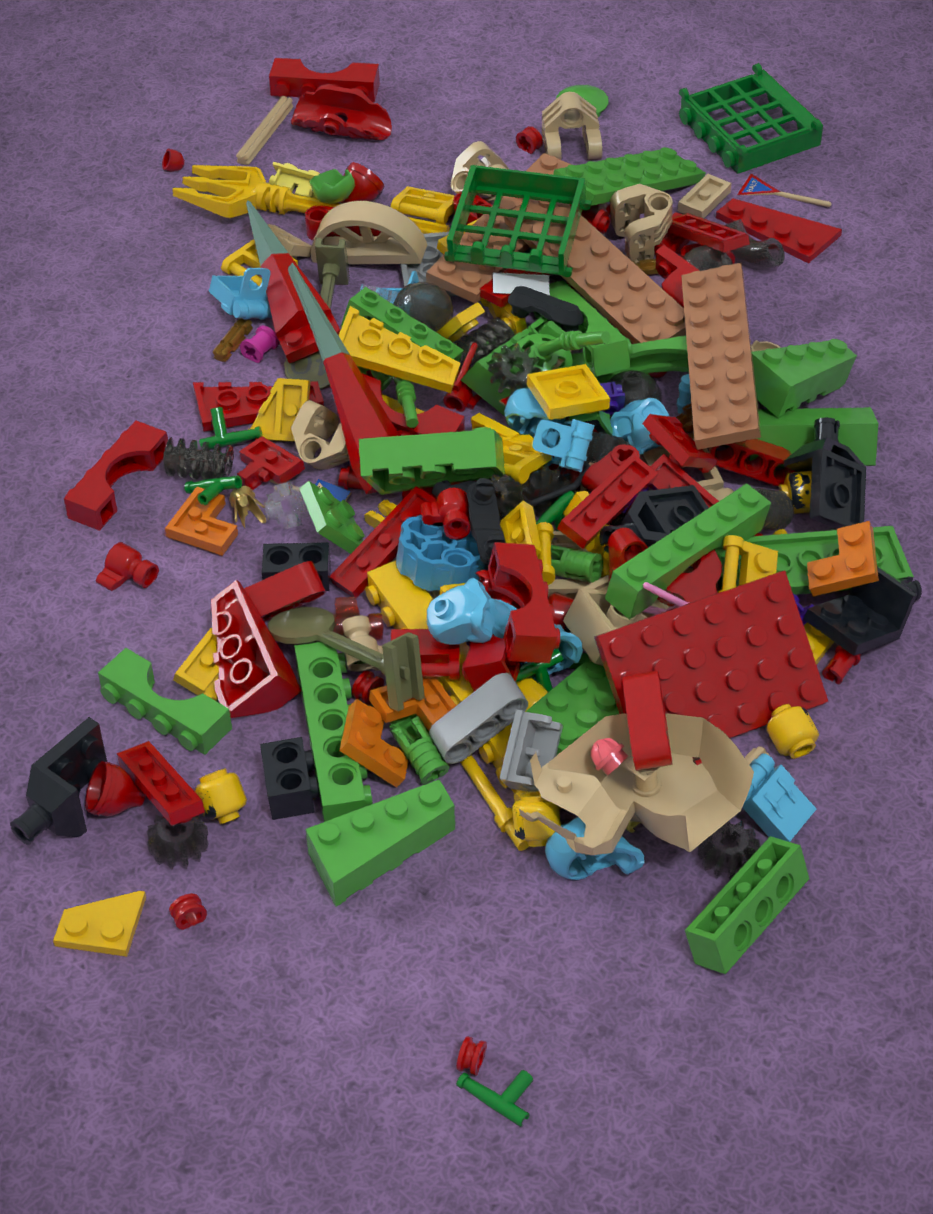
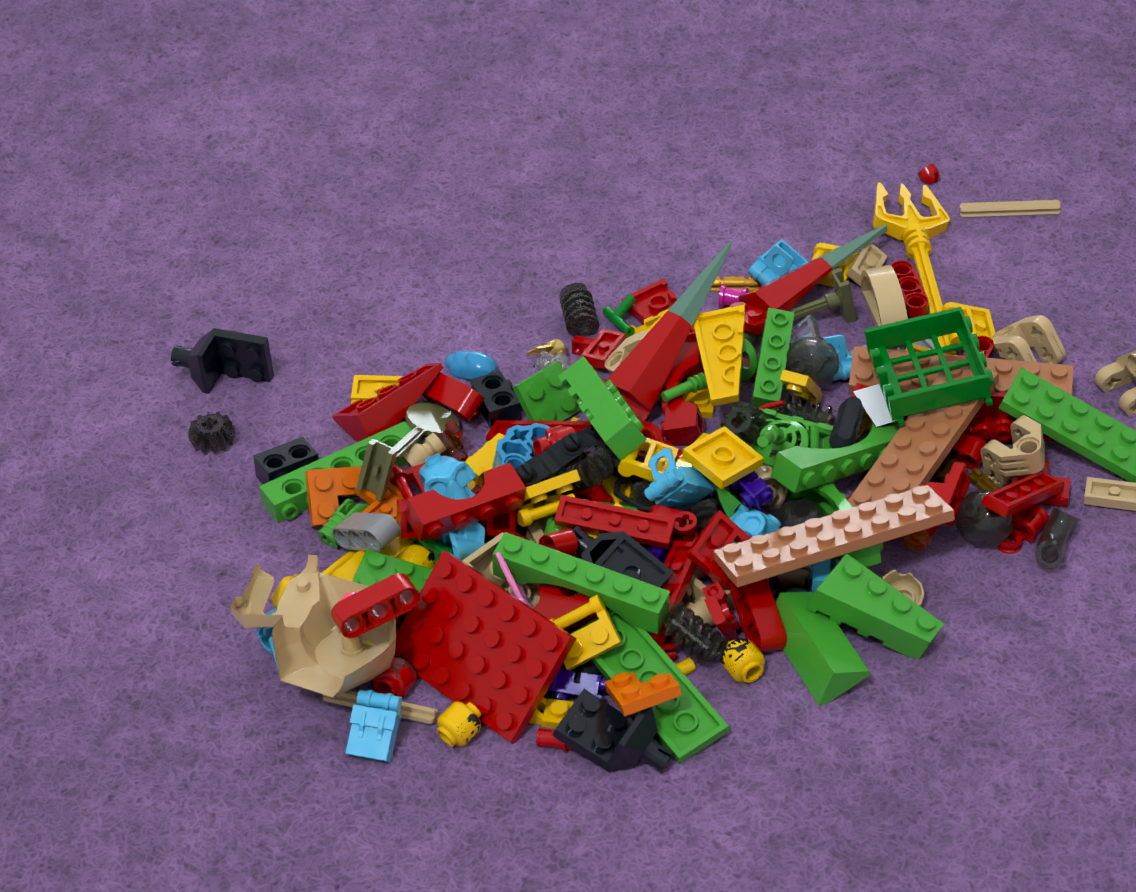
camera: 70 degrees right, 5 degrees down
yellow wing [53,891,146,957] -> none
red arch [64,420,170,531] -> none
red helmet [85,761,145,816] -> none
red piece [96,542,159,591] -> none
bright green arch [98,648,232,755] -> none
red plate [117,741,205,826] -> none
orange plate [165,487,238,556] -> none
red bush [169,893,207,930] -> none
green piece [184,476,242,505] -> none
yellow head [194,768,247,824] -> none
red arch [269,58,380,102] -> none
light yellow hinge [269,162,320,199] -> none
red piece [291,84,392,140] -> none
bright green wedge [305,779,455,907] -> none
bright green hair [309,169,355,204] -> none
red helmet [341,162,385,204] -> none
red bush [456,1036,487,1076] -> none
green piece [456,1070,533,1127] -> none
light grey hinge [499,710,563,792] -> none
red bush [516,126,543,154] -> none
bright green brick [685,836,810,975] -> none
clear smoke gear [698,820,761,880] -> none
red wing [716,198,842,264] -> none
black plate [784,417,866,529] -> none
none -> dark azure arm [445,350,497,379]
none -> red hinge [702,581,740,642]

